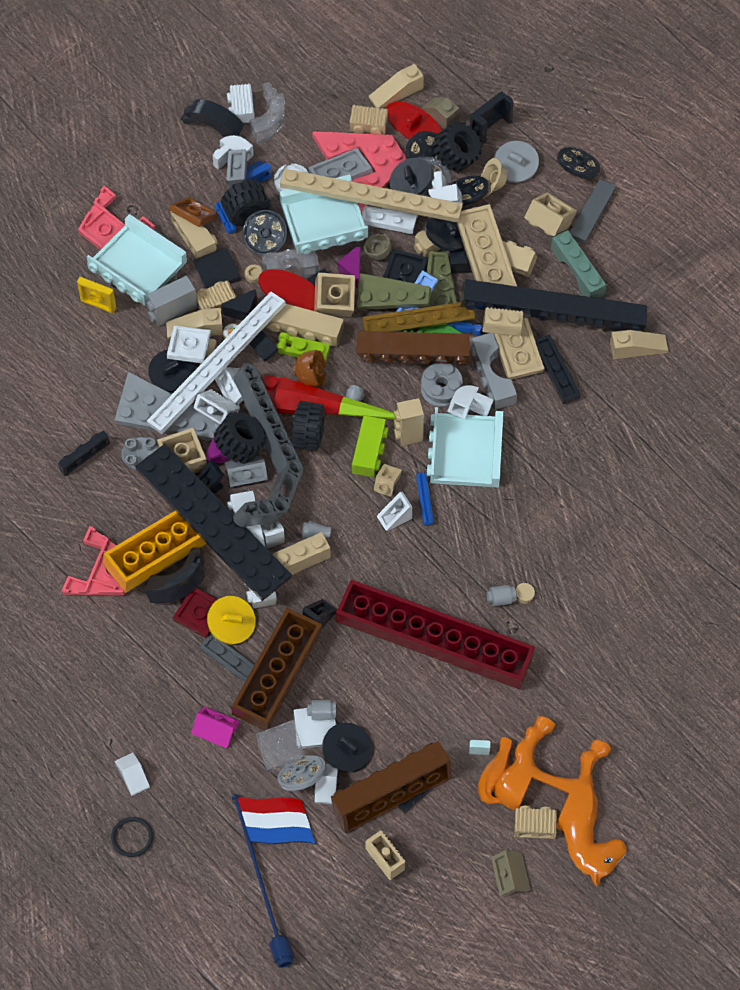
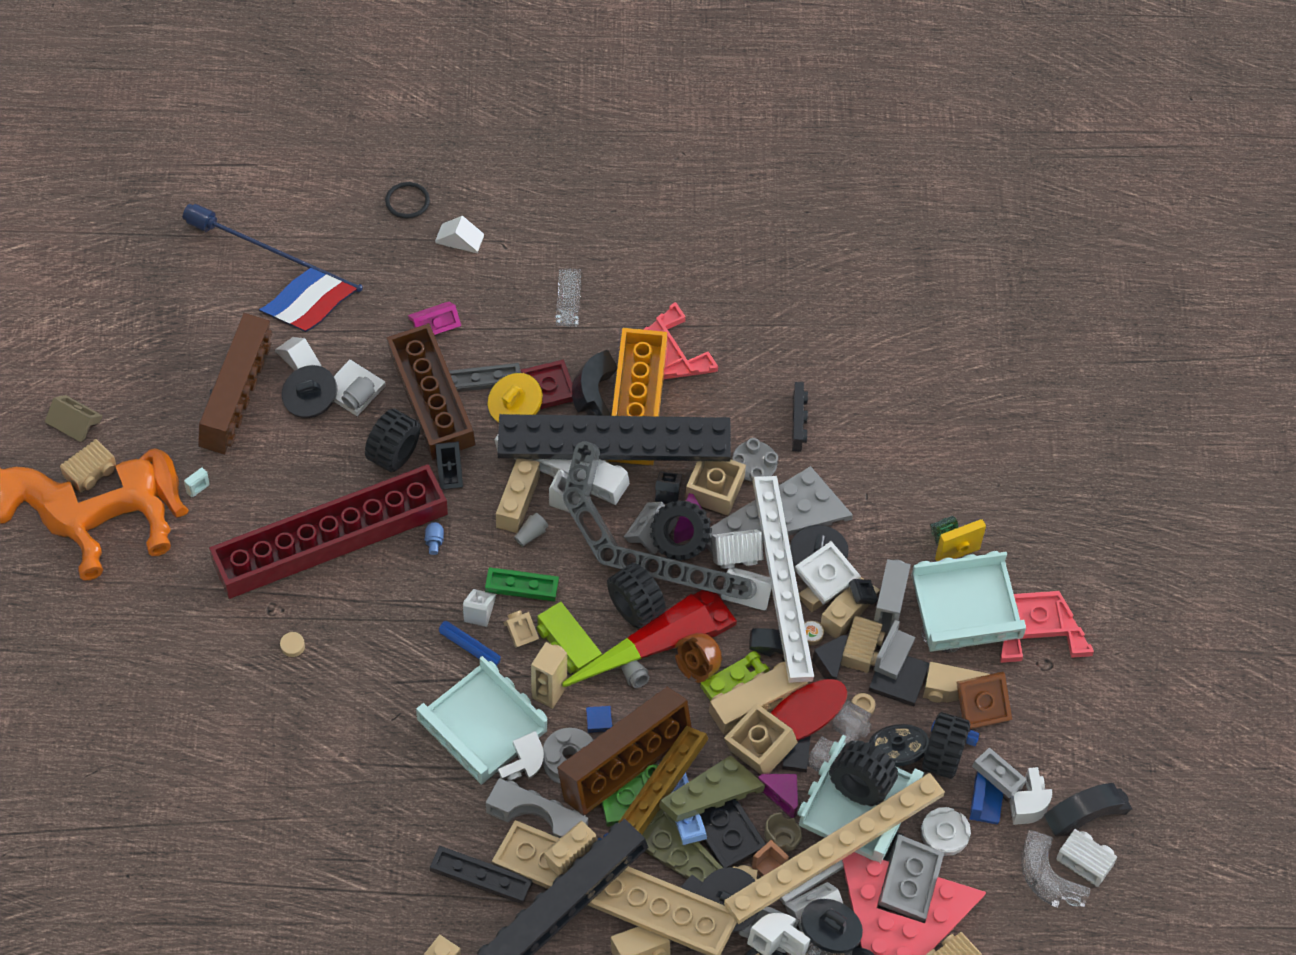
camera: 130 degrees right, 5 degrees down
clear plate [255,720,305,772] -> none
light grey shield [277,755,326,791] -> none
tan brick [365,831,405,880] -> none
light grey brick [486,585,516,607] -> none
none -> black tyre [365,408,421,473]
none -> medium blue cylinder [425,522,444,555]
none -> green plate [485,567,559,602]
none -> clear arch [555,268,582,327]
none -> blue tile [586,706,612,733]
none -> nougat panel [752,840,789,877]
none -> black tyre [829,740,898,806]
none -> black tile [849,579,878,604]
none -> light grey panel [874,620,916,680]
none -> clear green tile [930,516,959,545]

